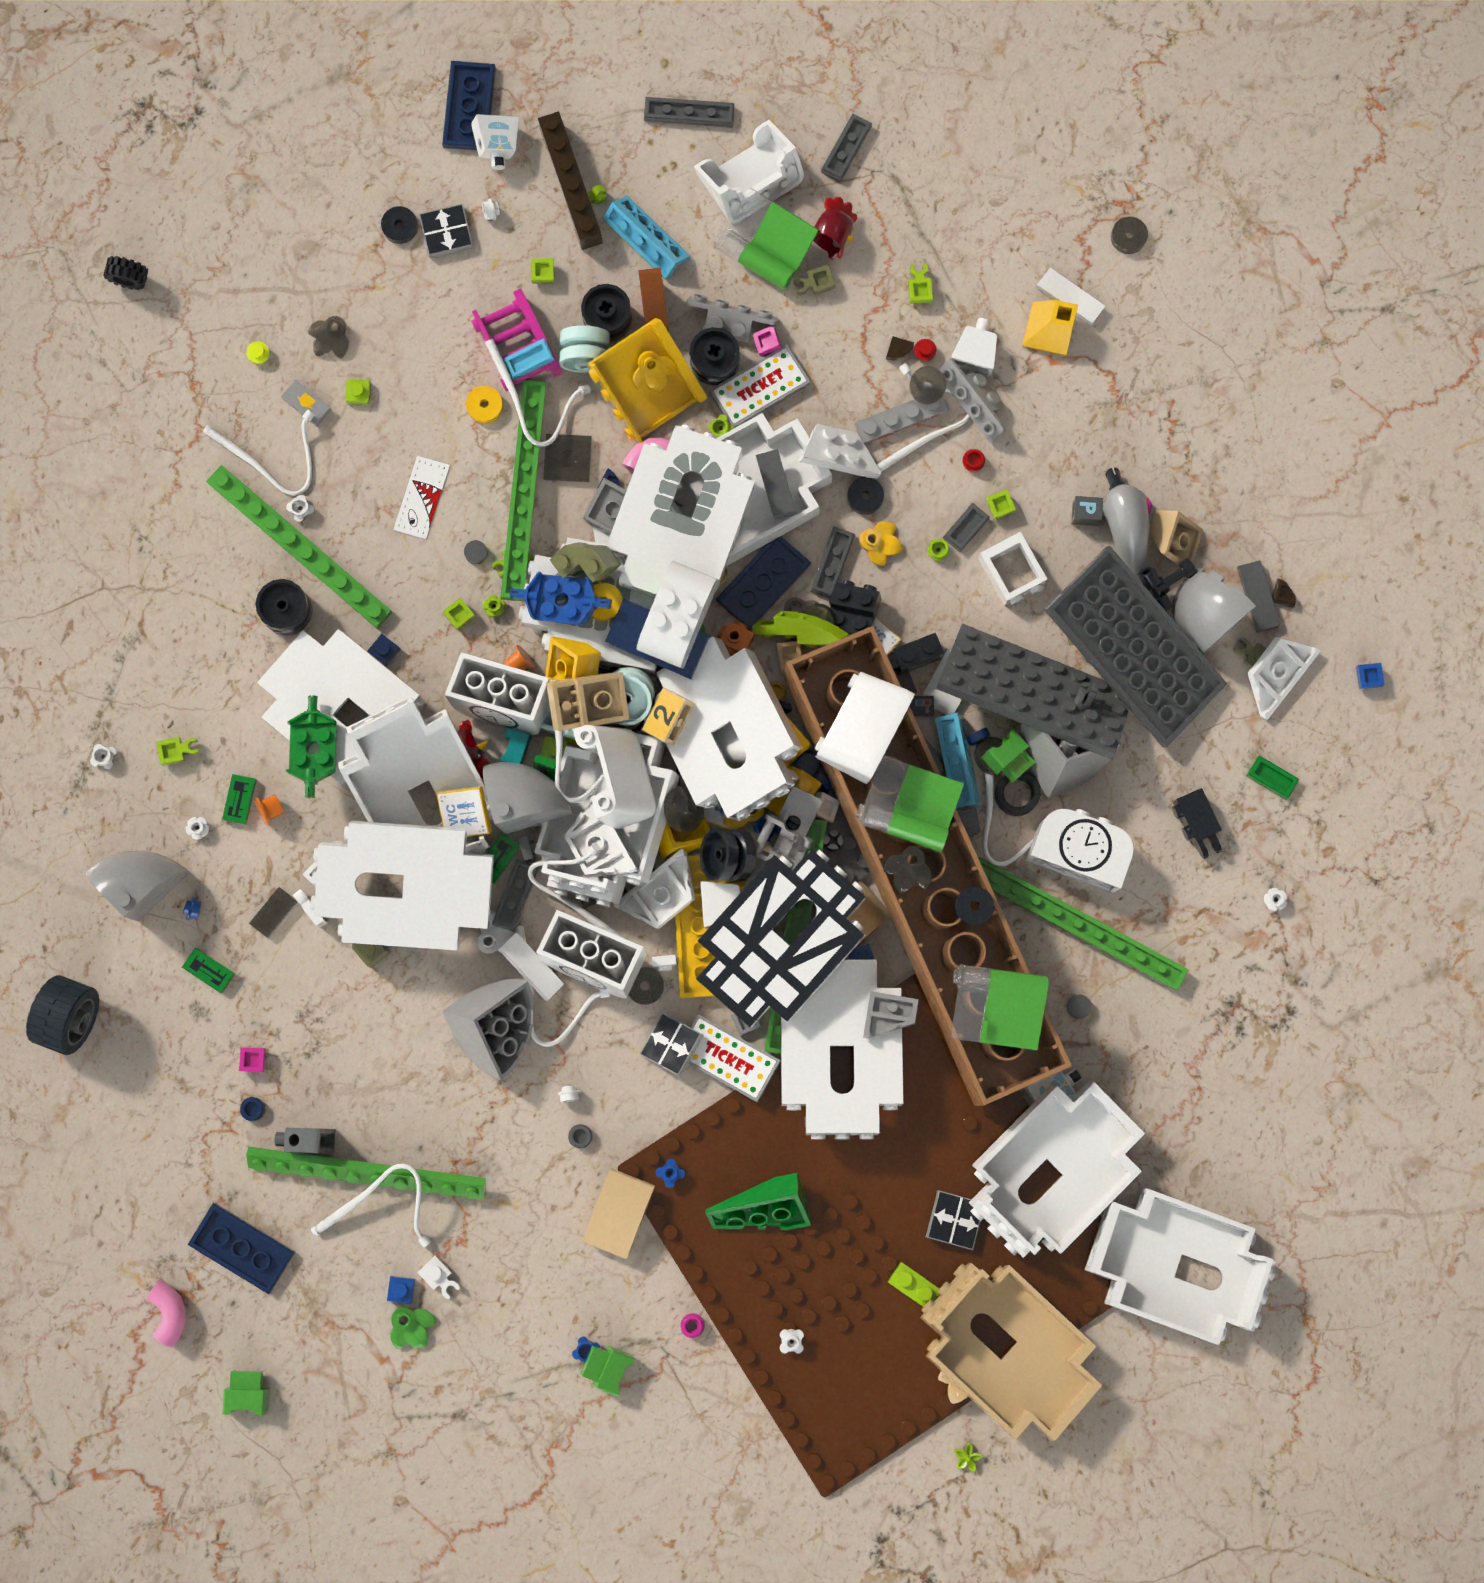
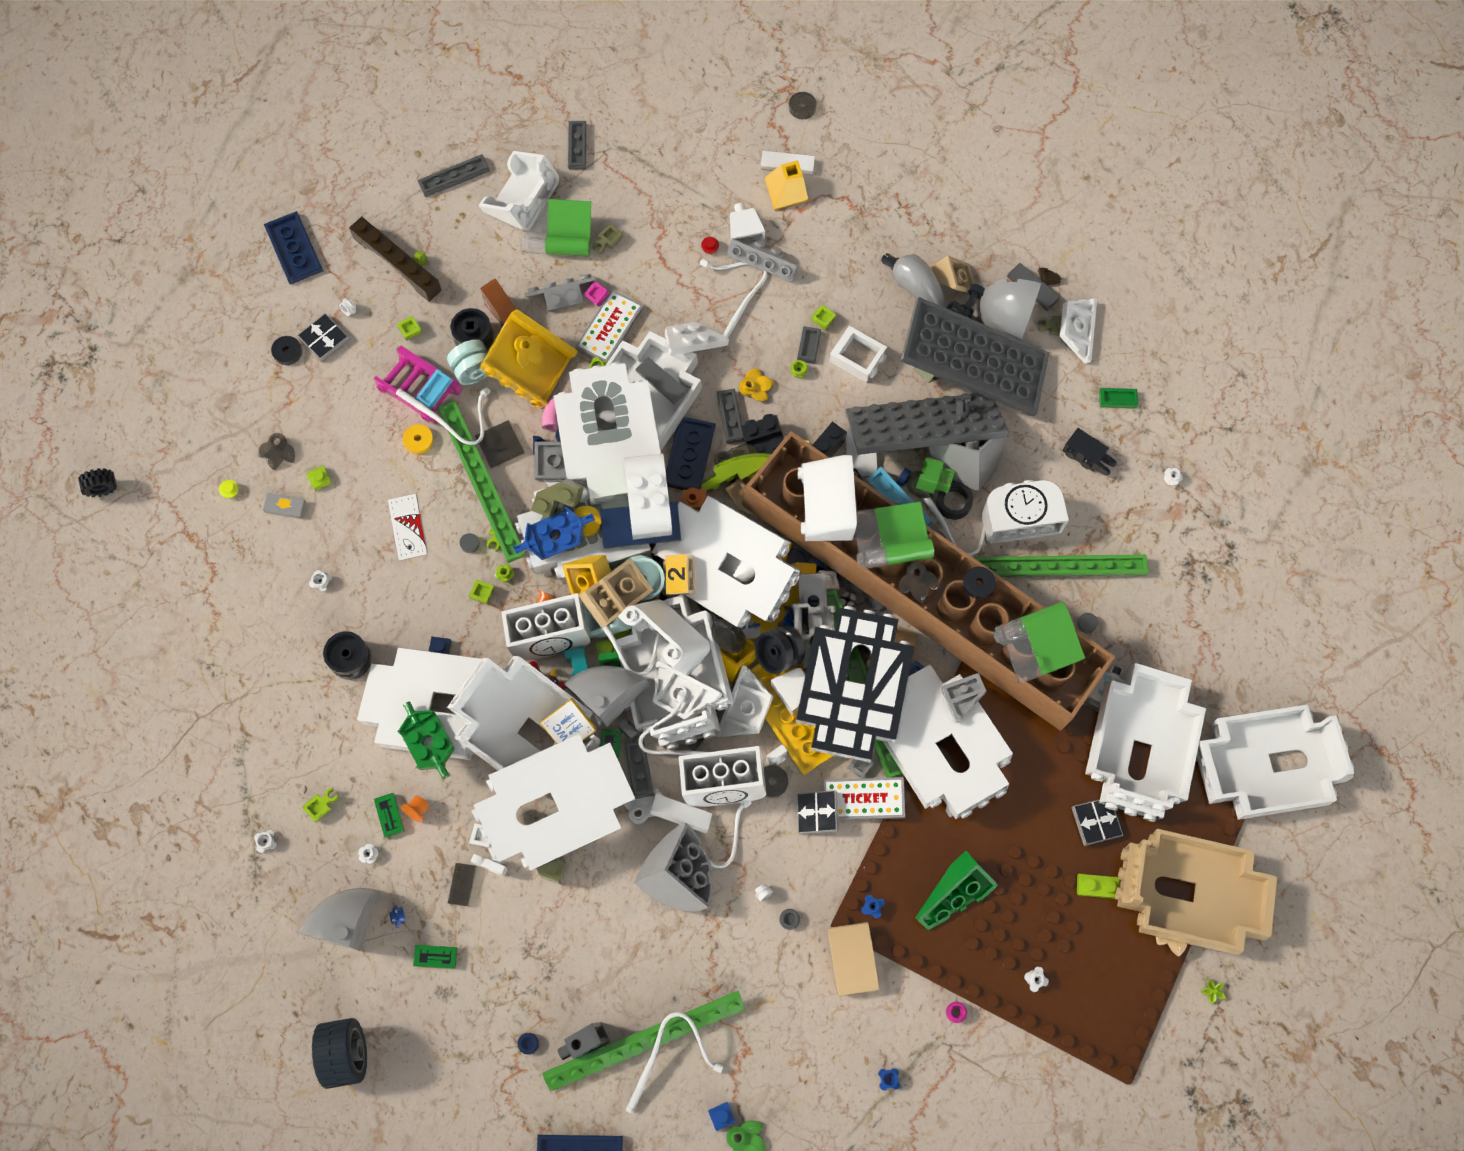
camera: 30 degrees left, 10 degrees down
white piece [203,410,315,496] -> none
bright green plate [206,465,392,629] -> none
dark pink plate [239,1047,266,1072] -> none
white plate [417,1255,461,1299] -> none
white torso [471,114,519,170] -> none
bright green piece [580,1345,634,1397] -> none
medium azure fence [603,196,690,279] -> none
black wheel [689,327,740,386] -> none
dark red piece [813,197,858,260] -> none
black piece [847,477,884,515] -> none
light grey plate [855,390,948,445] -> none
dark brown tile [886,336,914,360] -> none
lime plate [908,263,933,304] -> none
clear smoke piece [909,366,947,404] -> none
red plate [962,449,985,472] -> none
dark grey brick [1071,496,1105,526] -> none
blue plate [1356,663,1385,690] -> none

